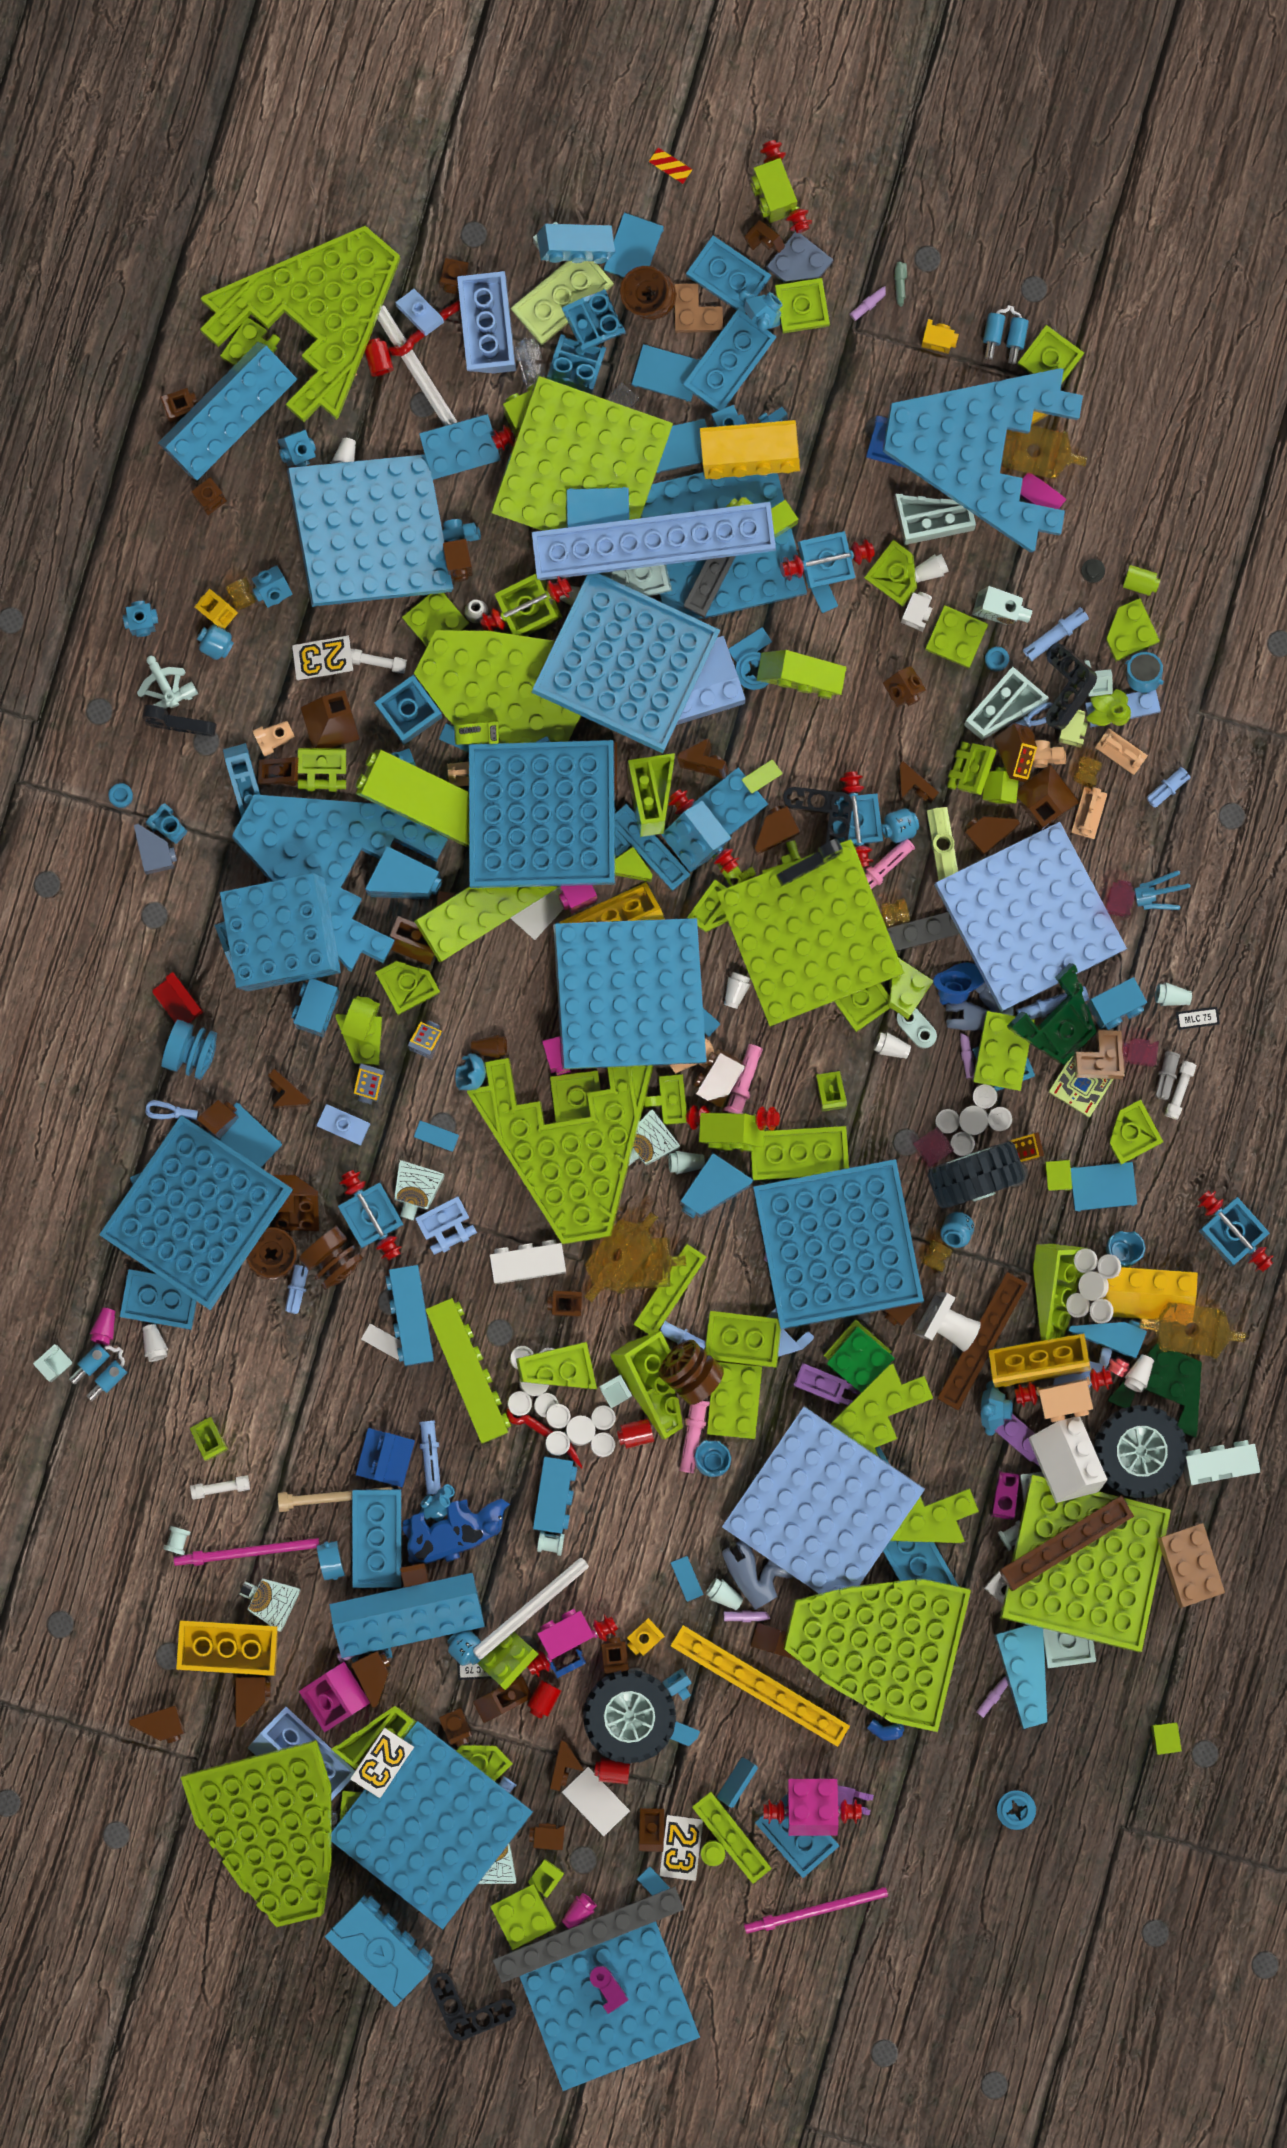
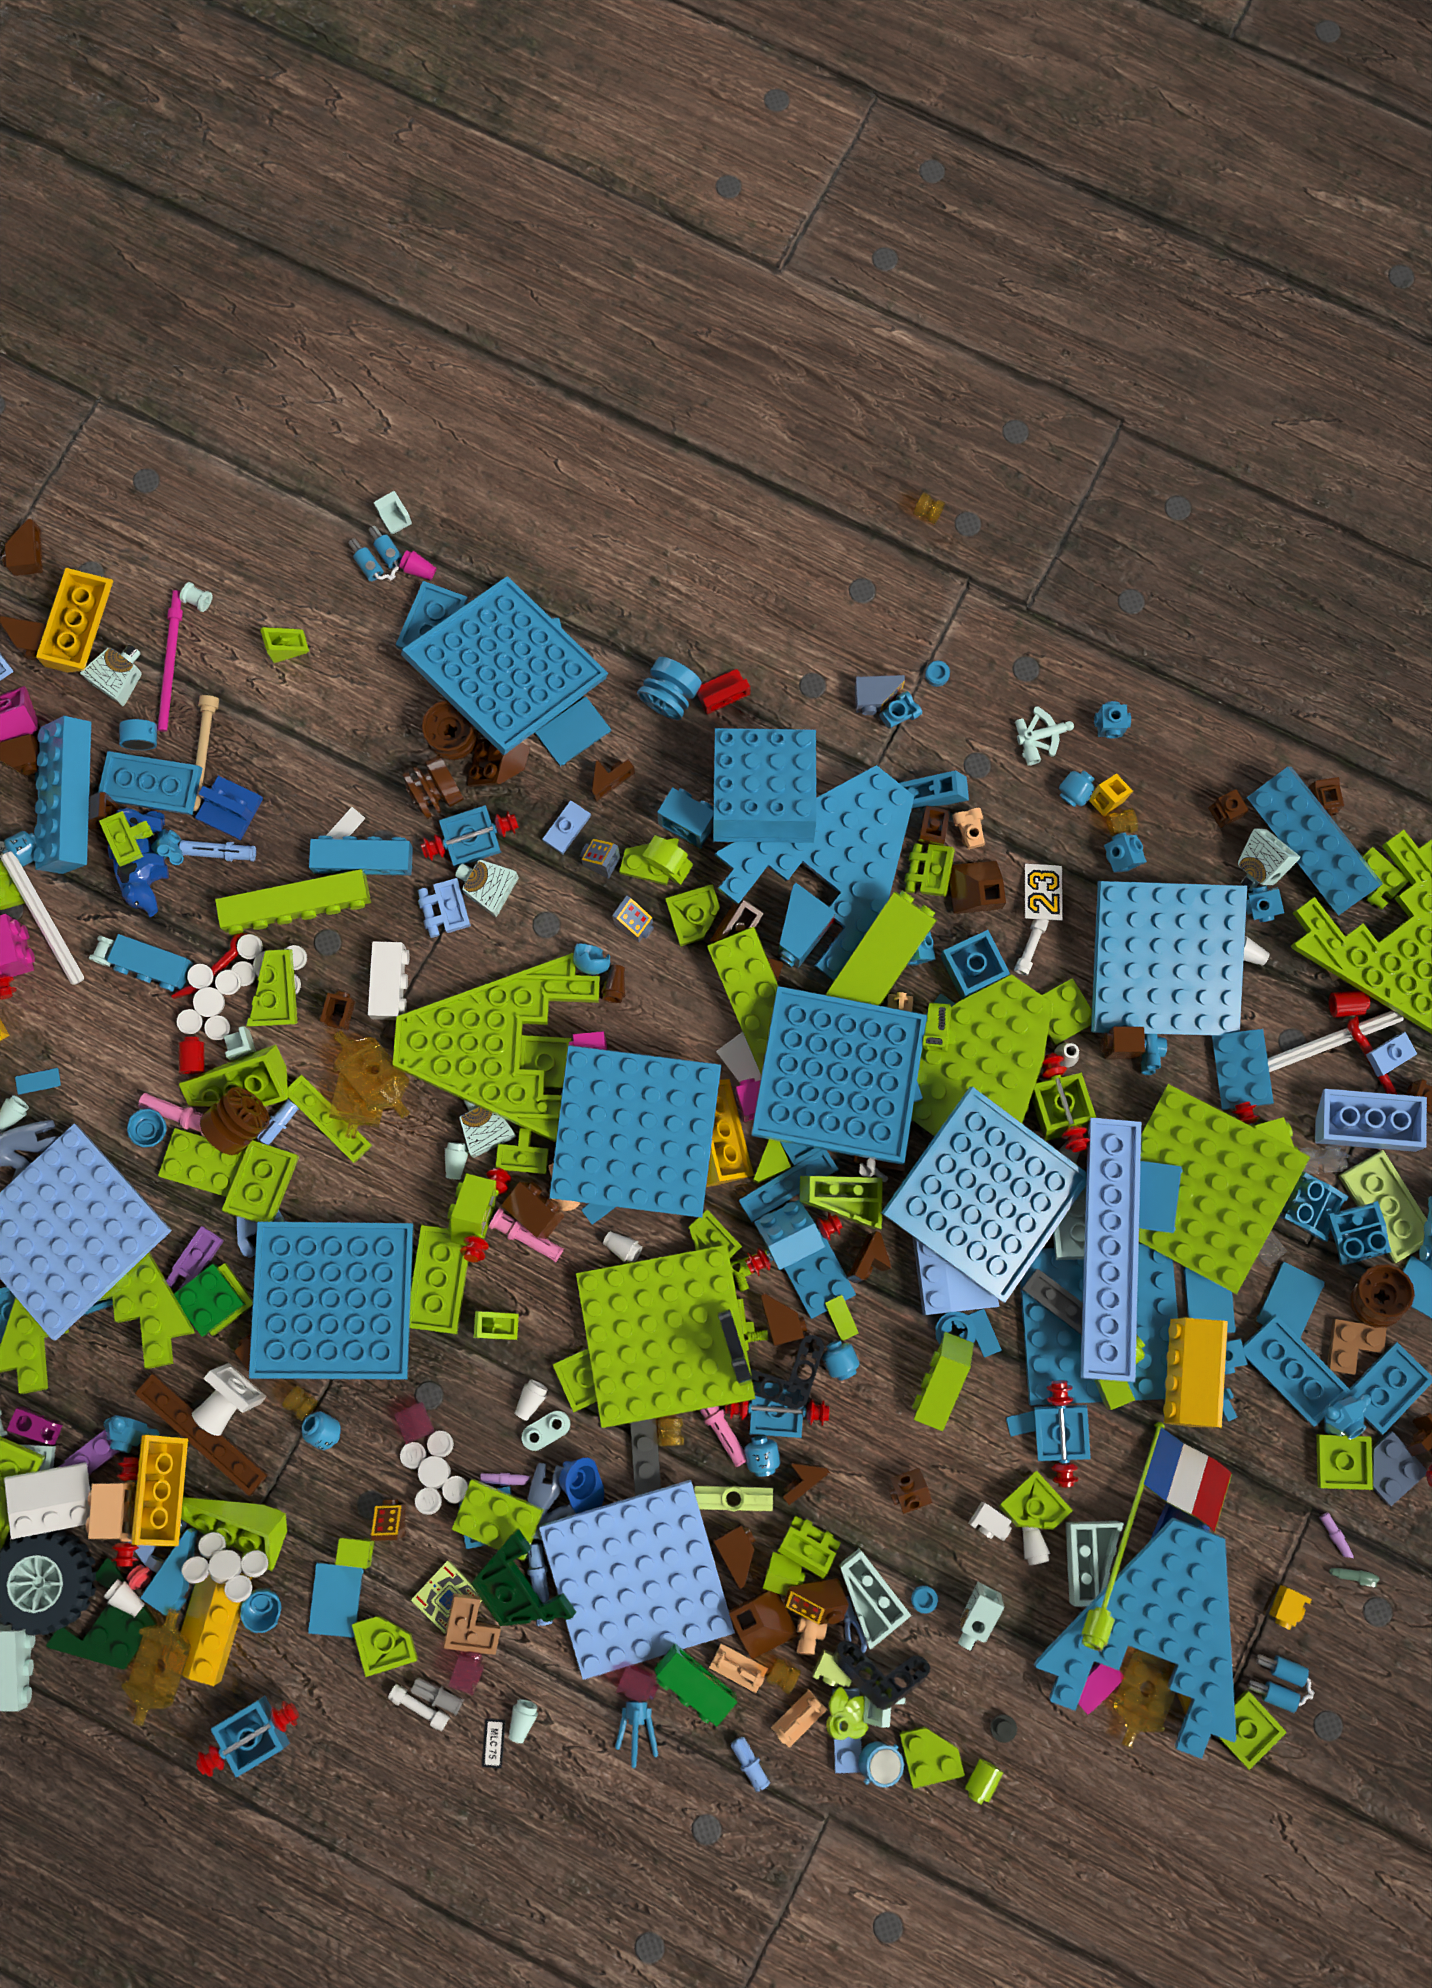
camera: 105 degrees right, 5 degrees down
black beam [142,705,217,737] -> none
white cone [142,1324,168,1362] -> none
light blue piece [145,1100,198,1120] -> none
white bar [190,1475,250,1500] -> none
reddish brown slope [197,1100,239,1139] -> none
light blue axle [285,1265,309,1314] -> none
dark azure sticker [414,1121,459,1152] -> none
dark azure slope [680,1153,753,1218] -> none
lime wing [888,958,933,1019] -> none
lime plate [925,605,988,669] -> none
black wheel [928,1141,1025,1209] -> none
light blue pin [1023,607,1089,662] -> none
dark azure brick [1087,977,1147,1030] -> none
none -> lime plate [99,811,154,867]
none -> green brick [655,1644,738,1727]
none -> dark azure head [822,1340,860,1381]
none -> white hand [859,1159,888,1182]
none -> flag [1081,1422,1232,1651]
none -> light aqua torso [1238,829,1300,891]

